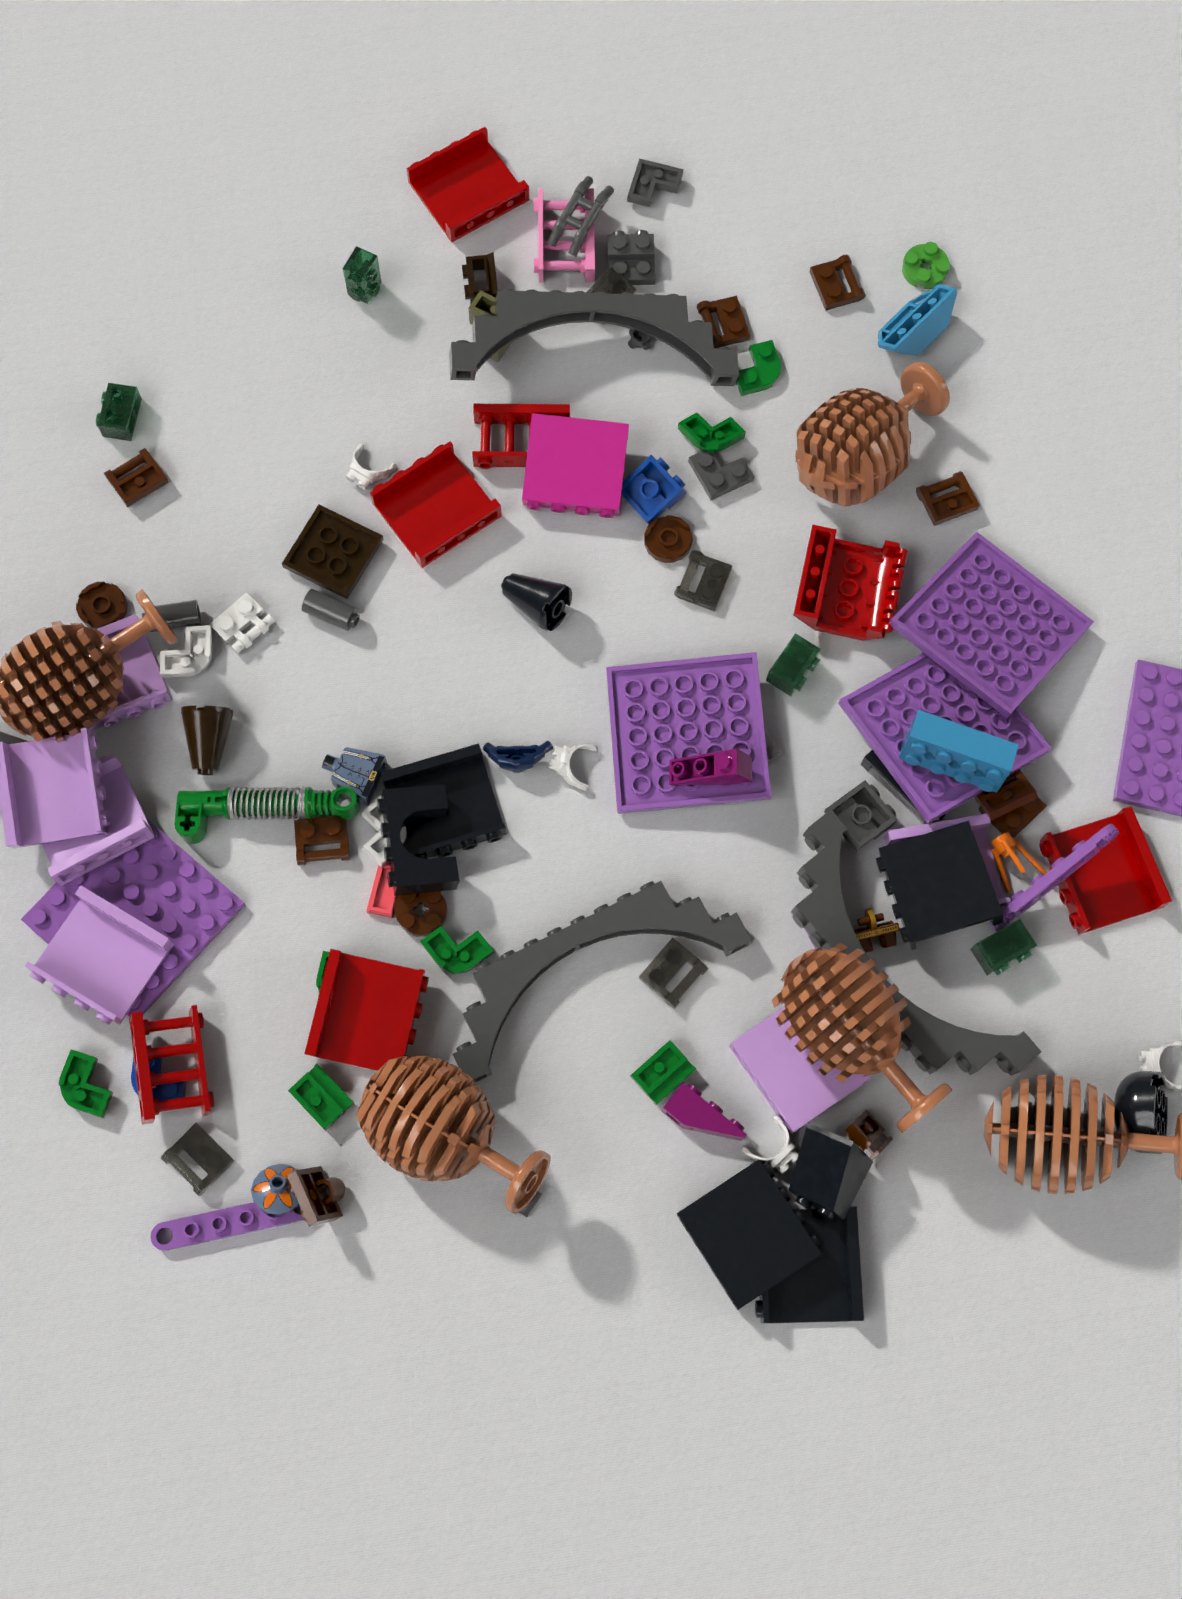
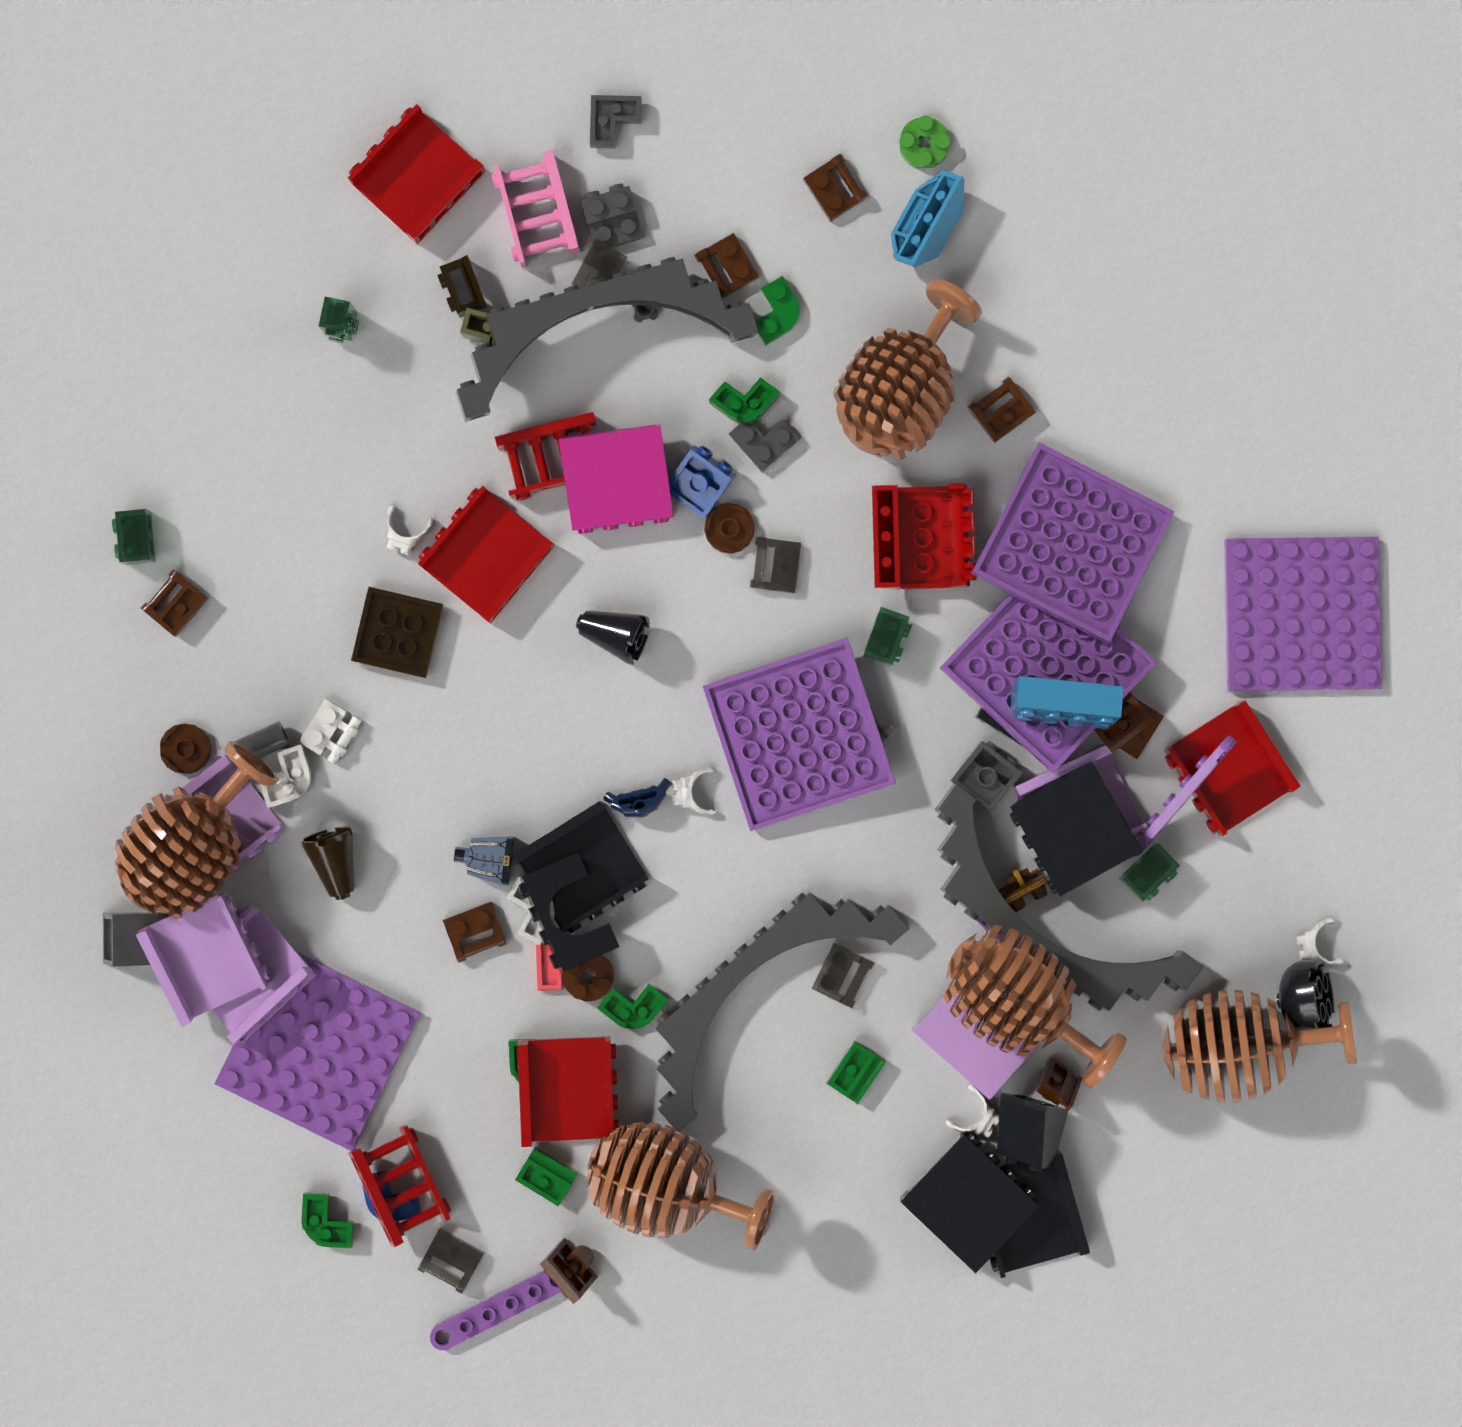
camera: 10 degrees left, 15 degrees up
lavender panel [25,886,174,1025] -> none
green piece [174,786,361,844] -> none
sand blue dish [251,1164,299,1215] -> none
dark grey brick [302,589,360,631] -> none
dark grey piece [547,176,614,257] -> none
magenta slope [662,1083,747,1141] -> none
magenta slope [669,749,752,786] -> none
orange plant [991,832,1047,893] -> none

